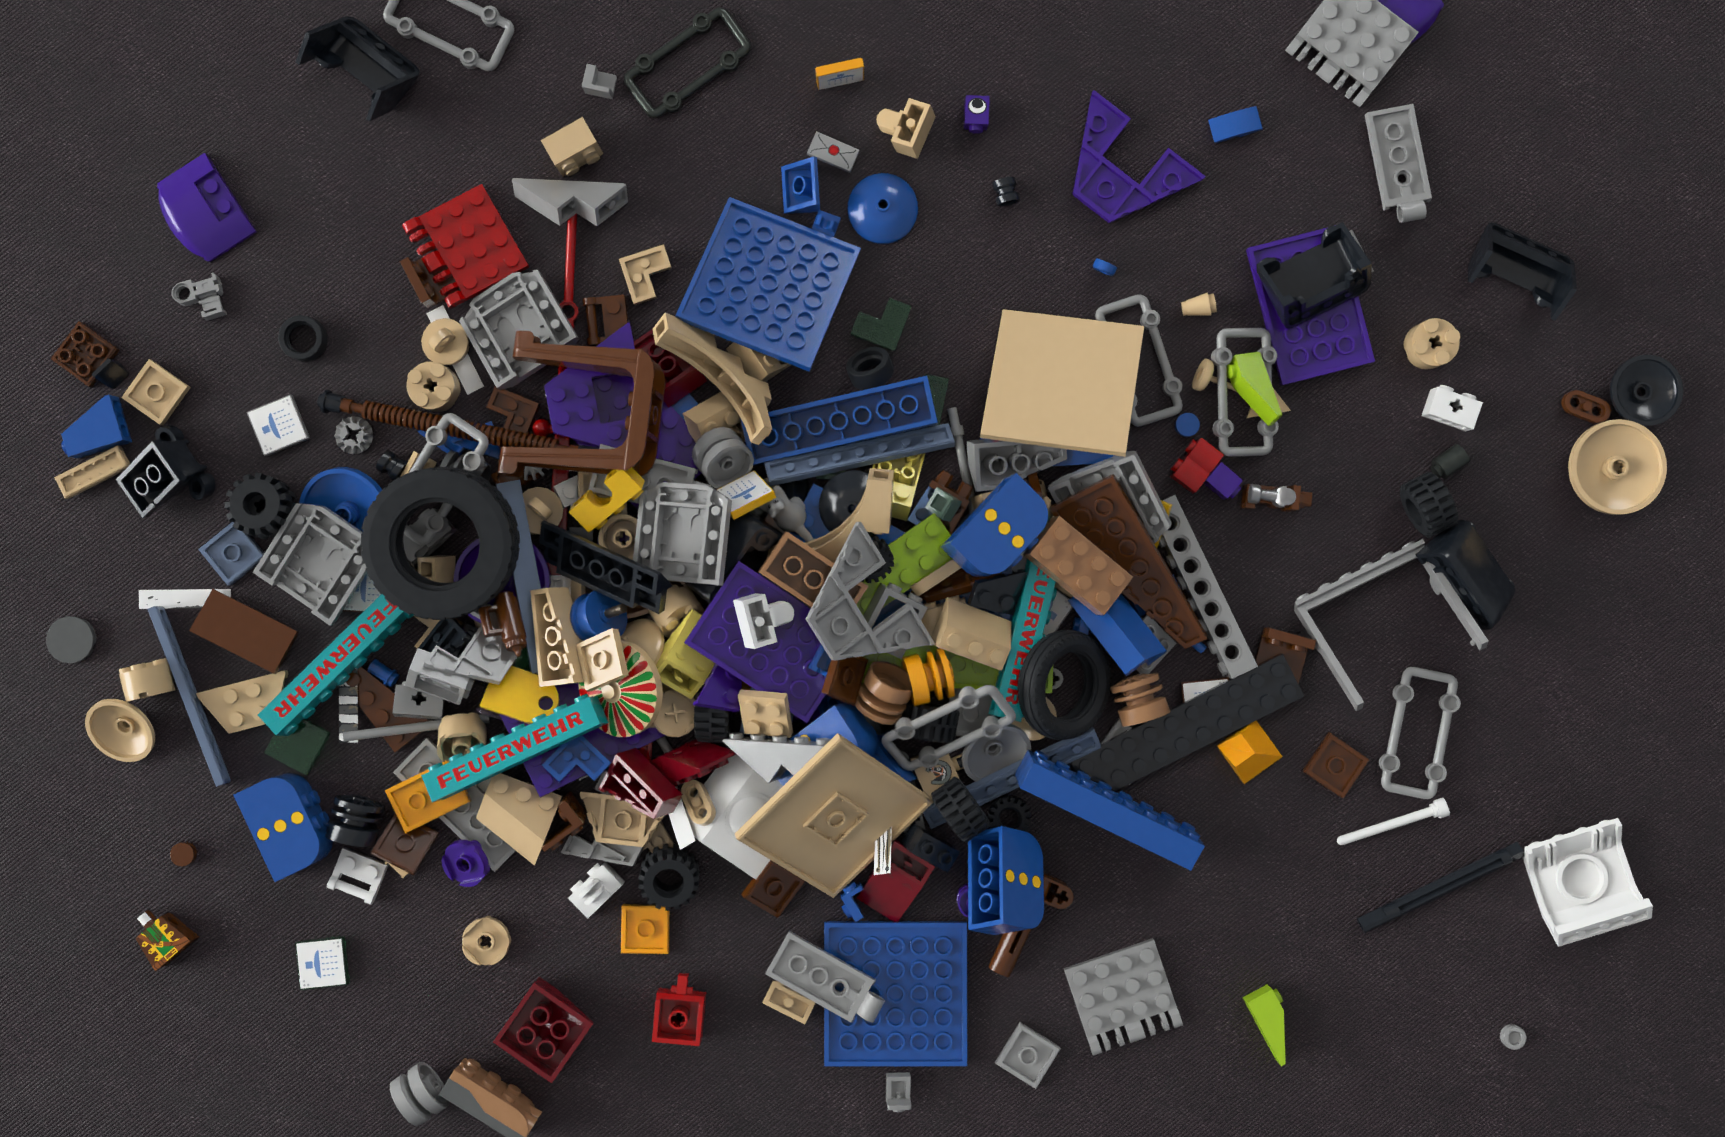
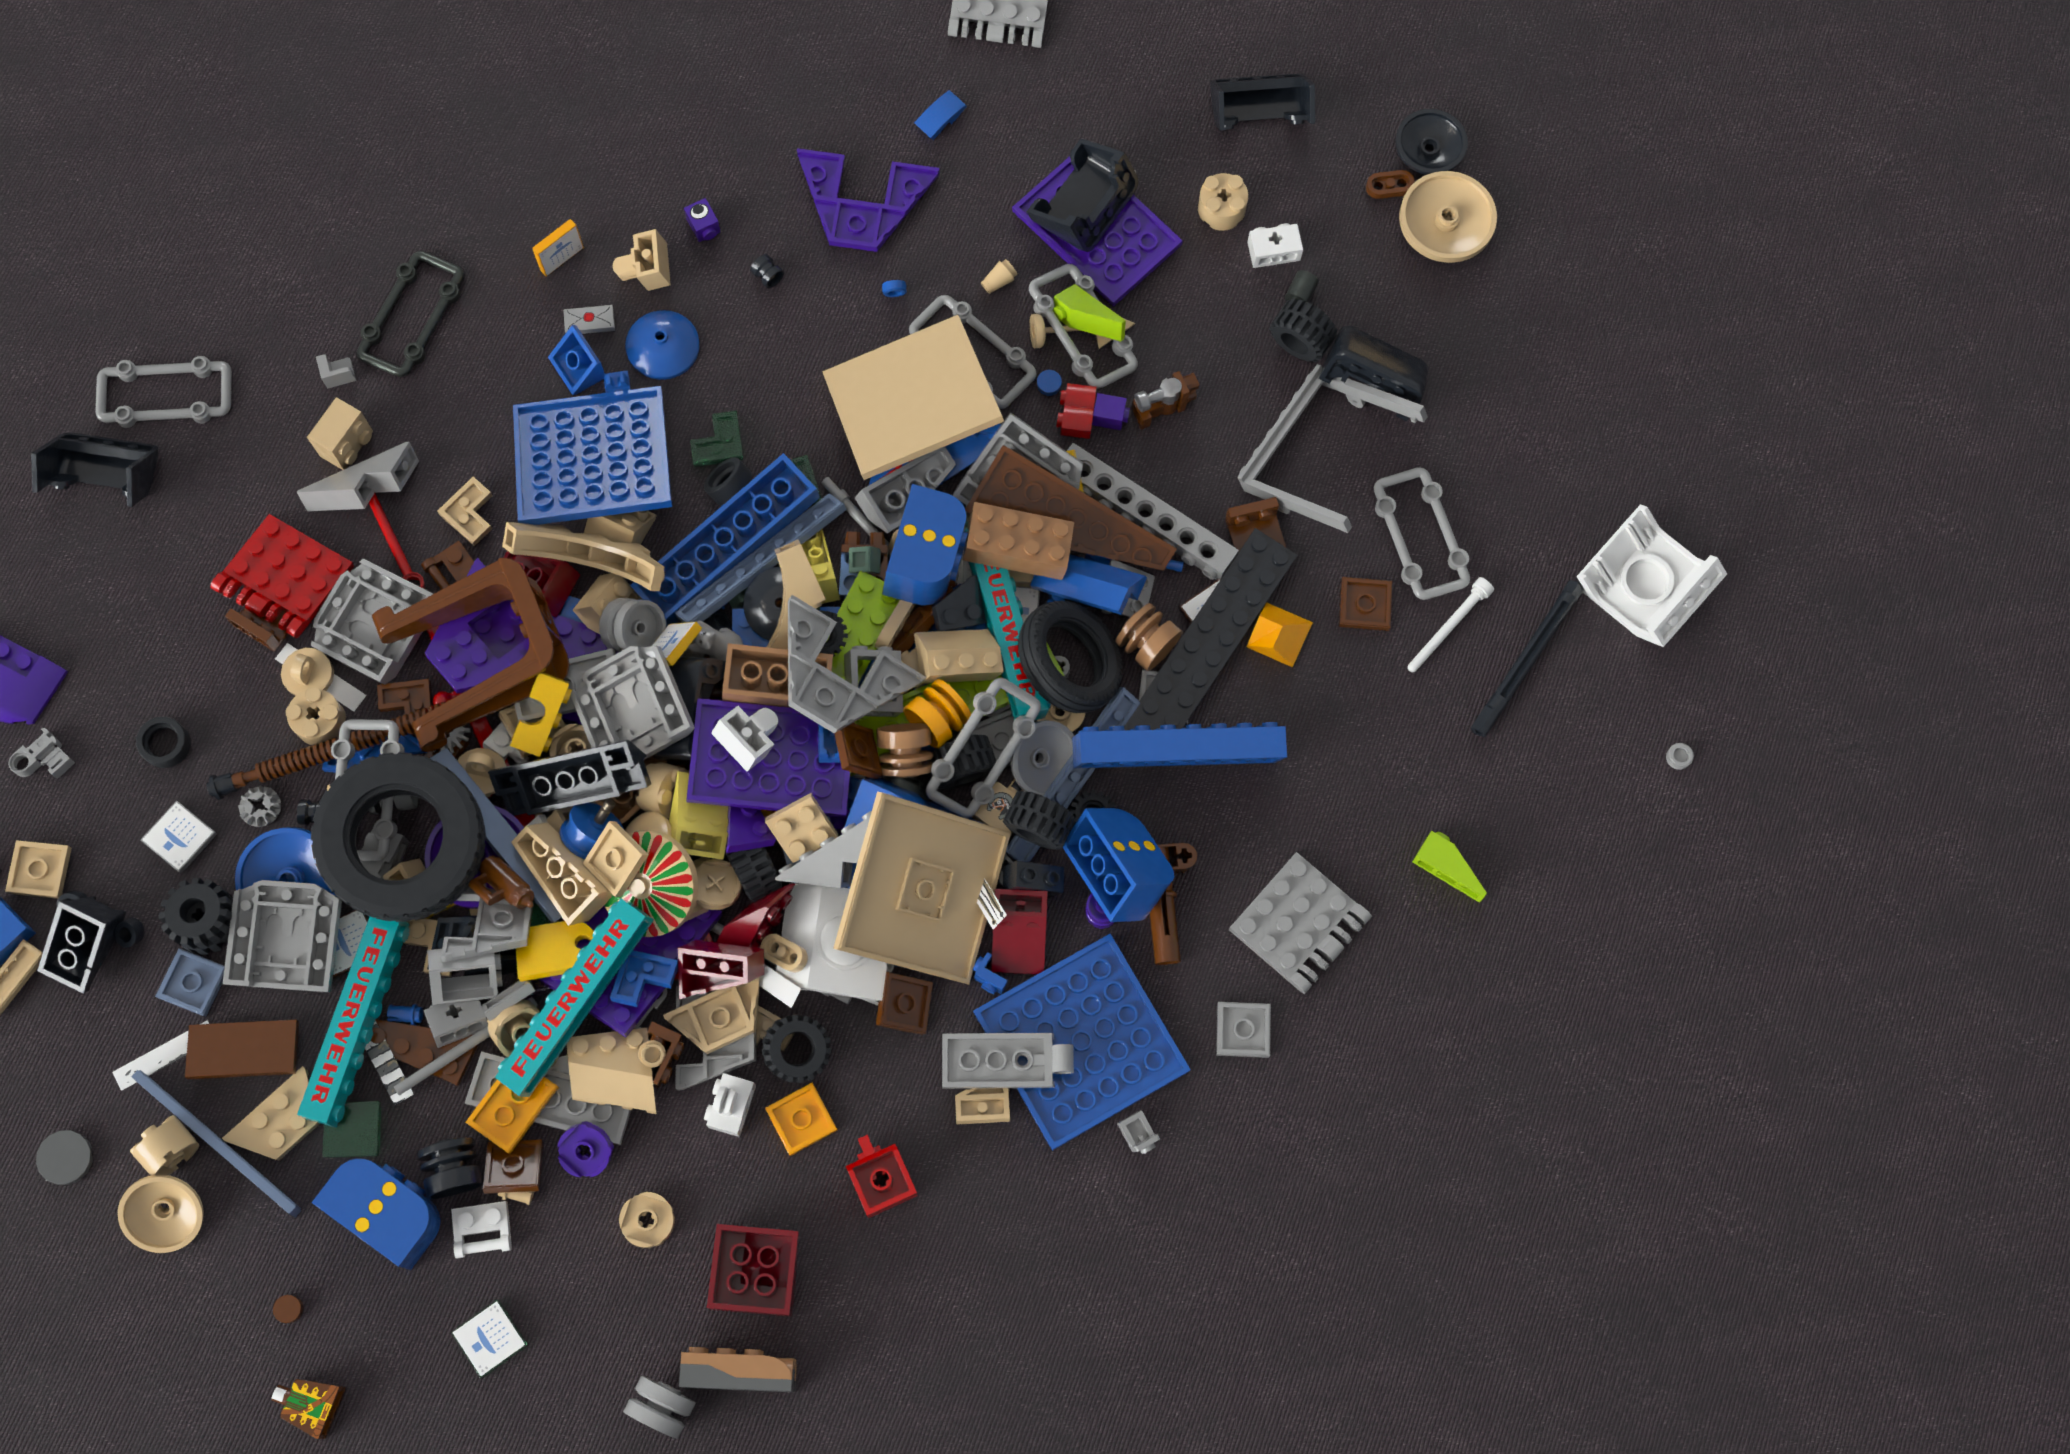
camera: 30 degrees left, 15 degrees down
light grey hinge [1365,104,1432,223] -> none
none -> light grey tile [482,980,535,1021]
none -> tan plate [638,1040,666,1068]

